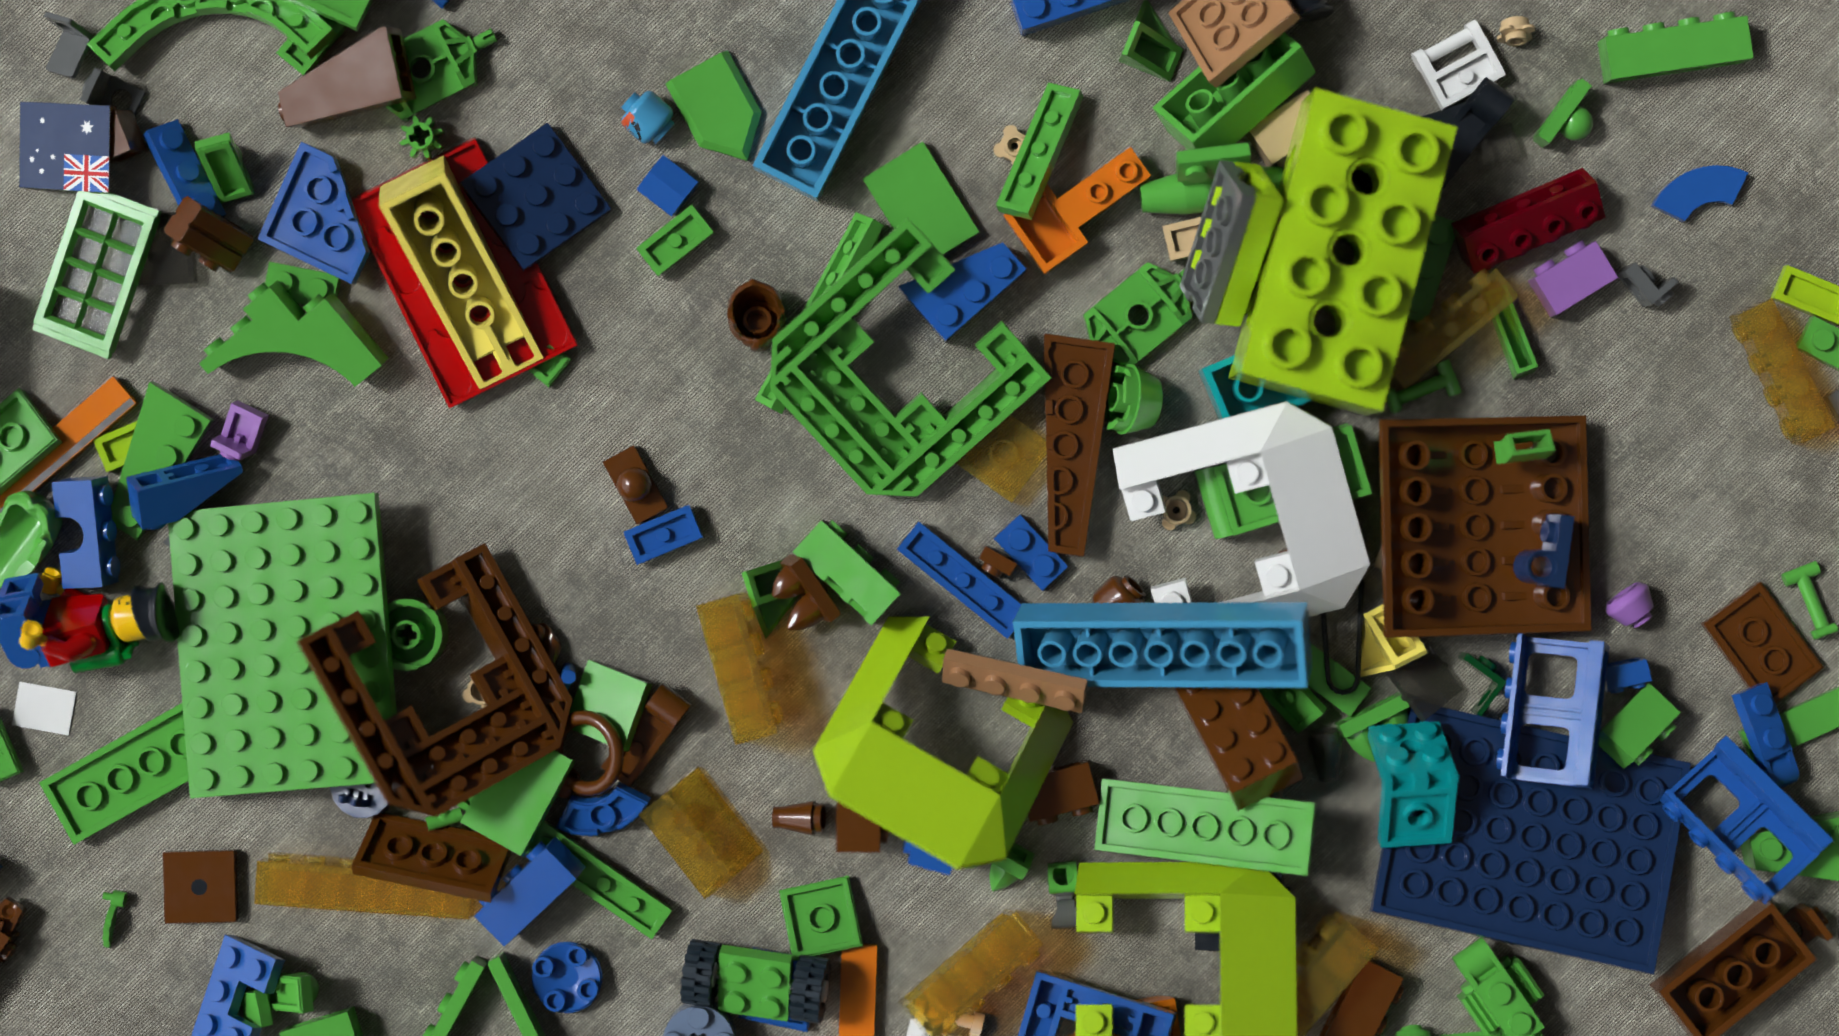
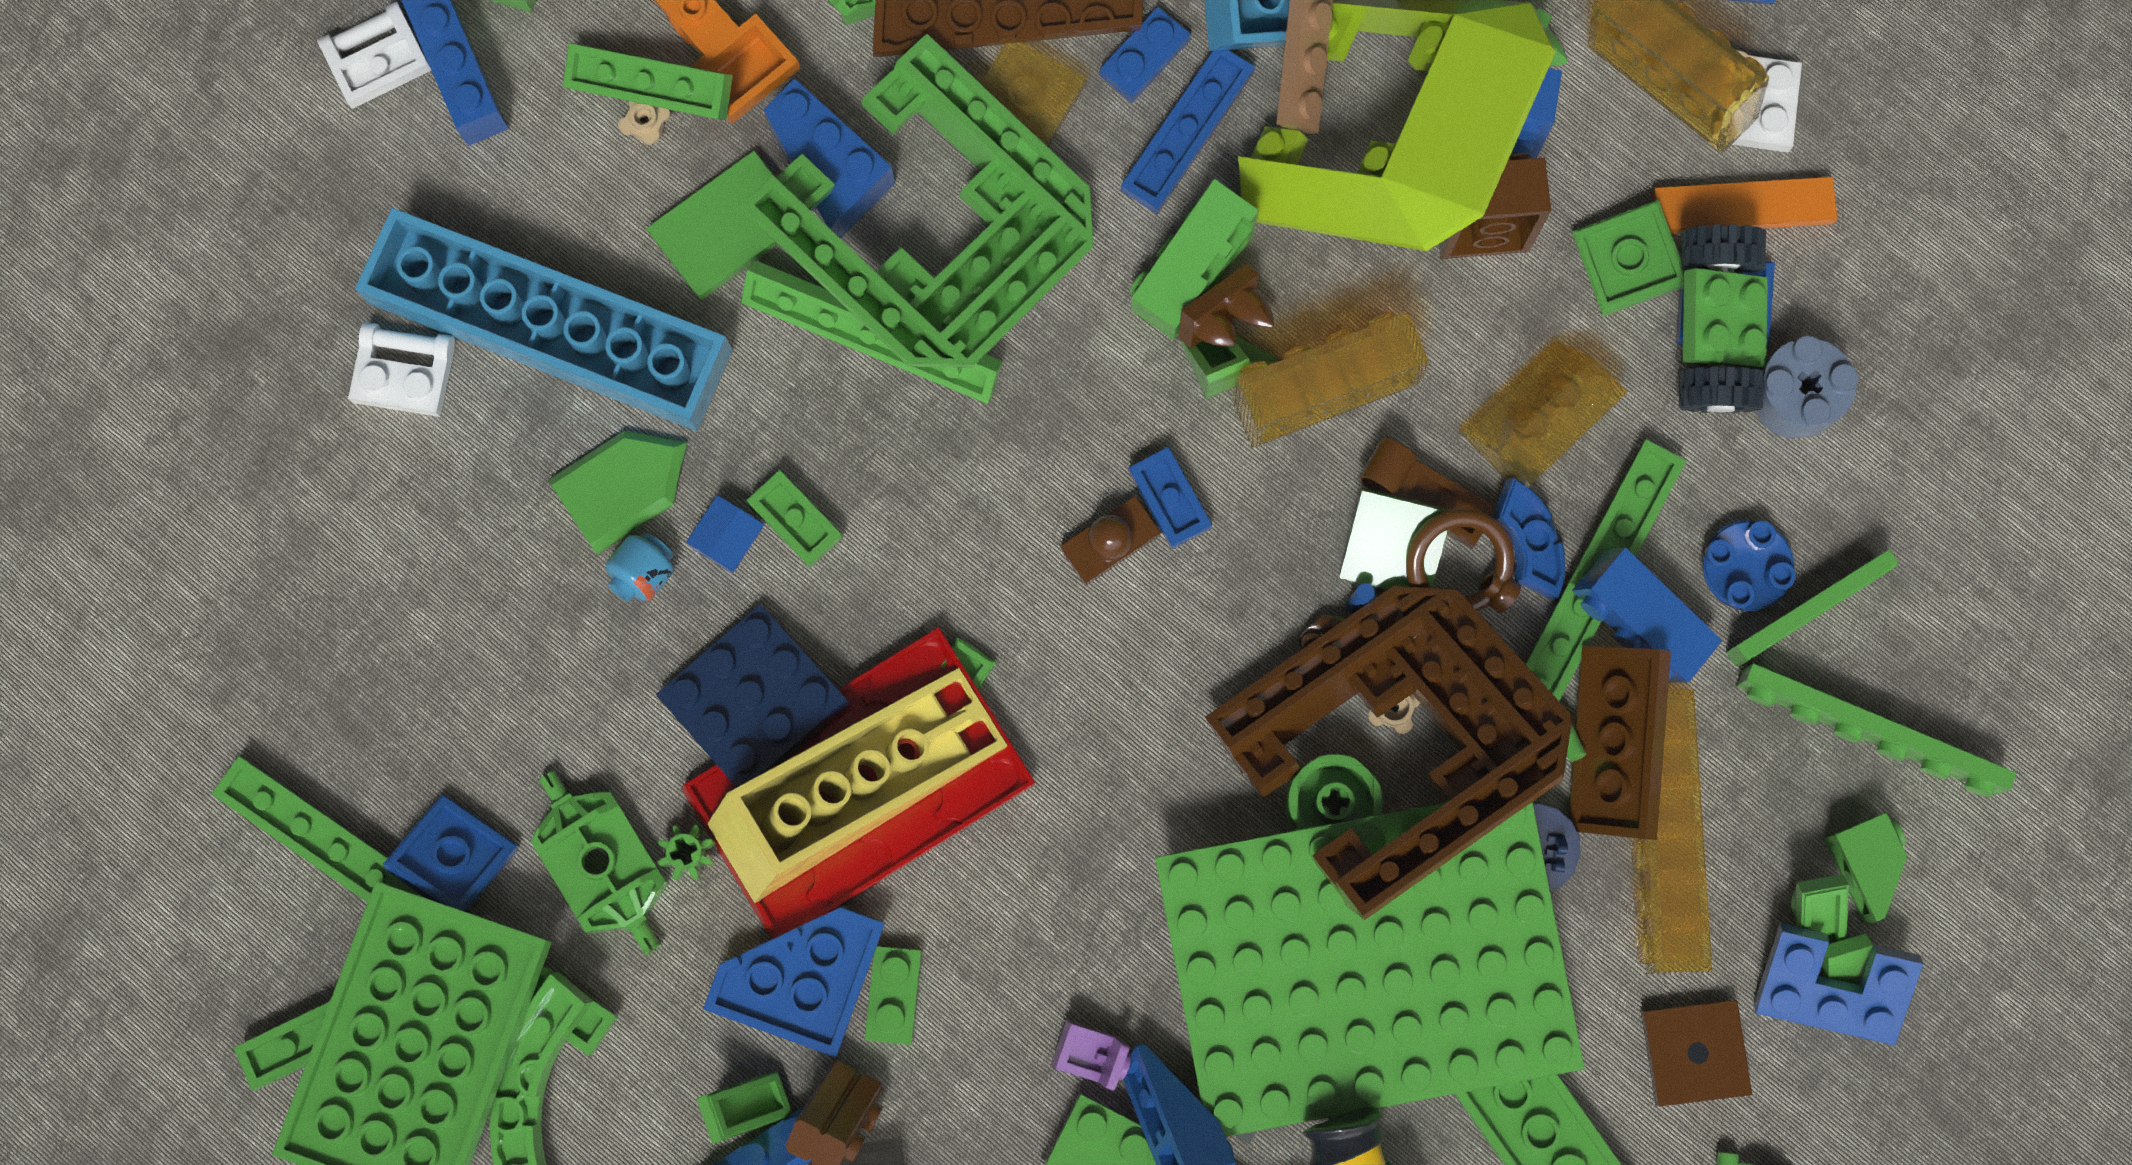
camera: 90 degrees left, 10 degrees down
bright green arch [199,280,388,387] -> none
slope [278,26,417,128] -> none
bright green tile [460,750,575,856] -> none
reddish brown hair [727,279,786,352] -> none
reddish brown cone [772,800,826,836] -> none
reddish brown plate [978,546,1017,579] -> none

